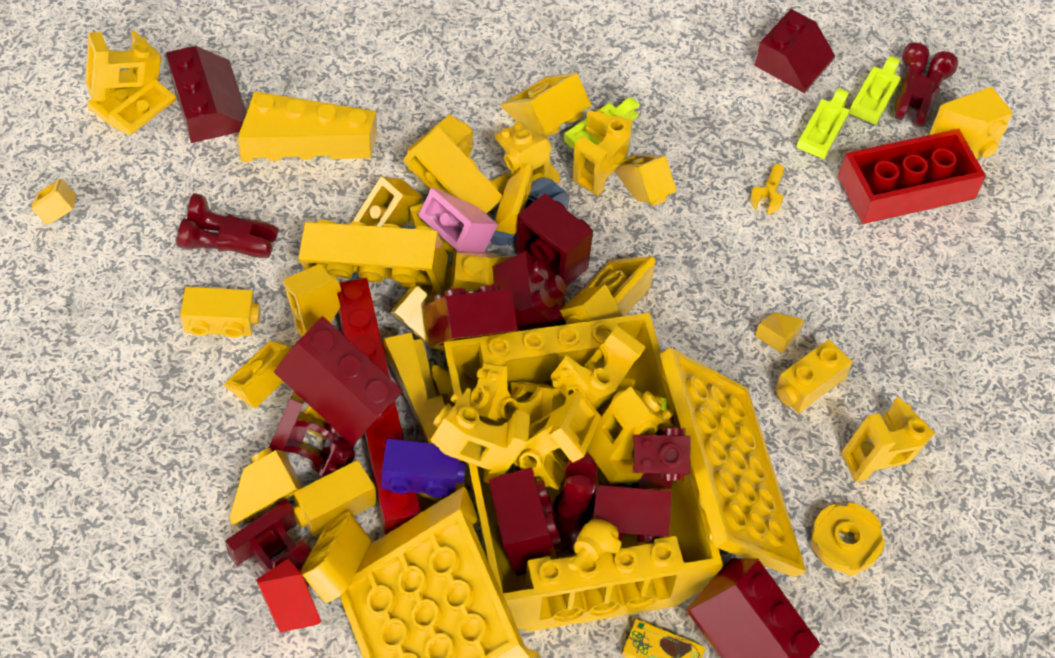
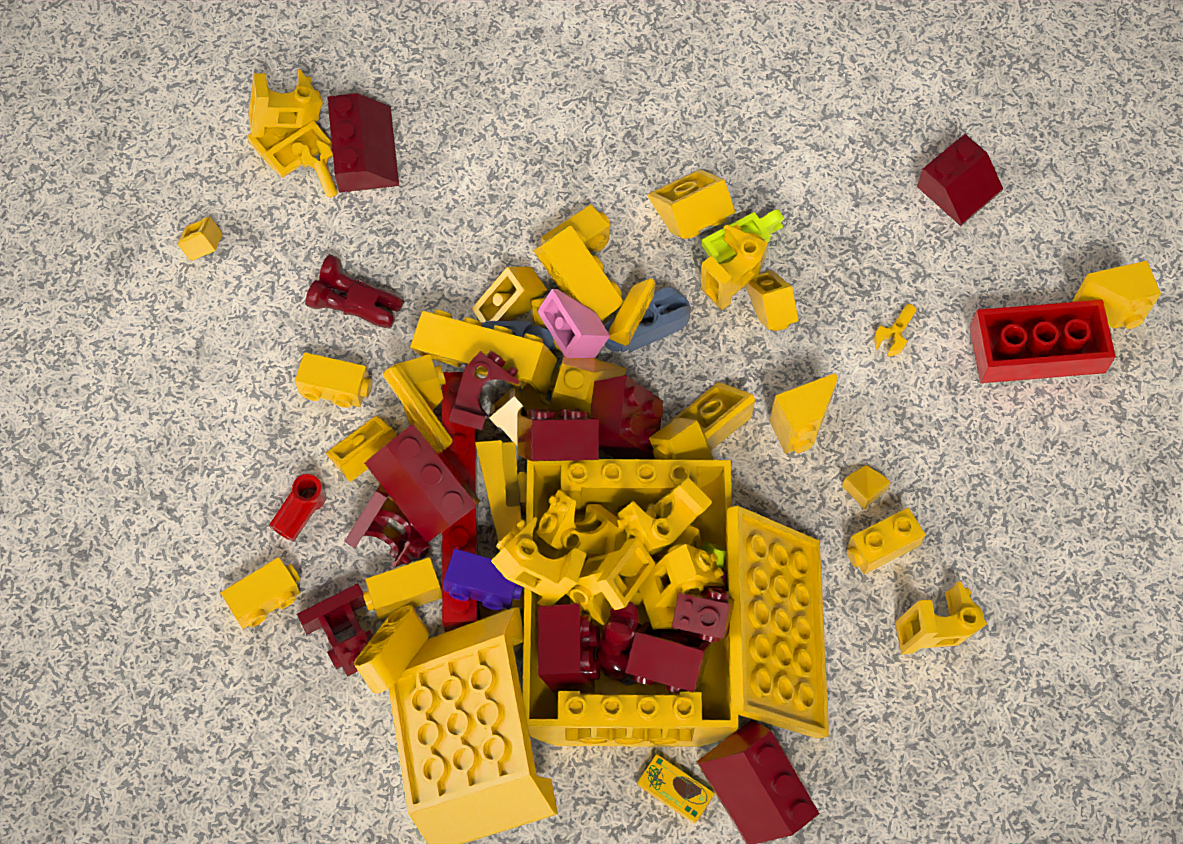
camera: 15 degrees right, 10 degrees up
yellow slope [229,448,303,525] -> none
yellow wedge [238,91,378,162] -> none
slope [256,559,322,633] -> none
yellow tile [492,122,561,196] -> none
dark red brick [515,193,593,287] -> none
yellow piece [569,519,622,571] -> none
neon yellow plate [796,88,850,160] -> none
yellow plate [810,503,885,576] -> none
neon yellow plate [849,55,901,125] -> none
dark red piece [894,42,959,127] -> none
none -> yellow brick [220,557,301,629]
none -> red piece [269,474,326,542]
none -> yellow bar [300,140,338,198]
none -> yellow axle [383,363,453,451]
none -> dark red tile [449,350,520,430]
none -> yellow slope [769,373,838,454]

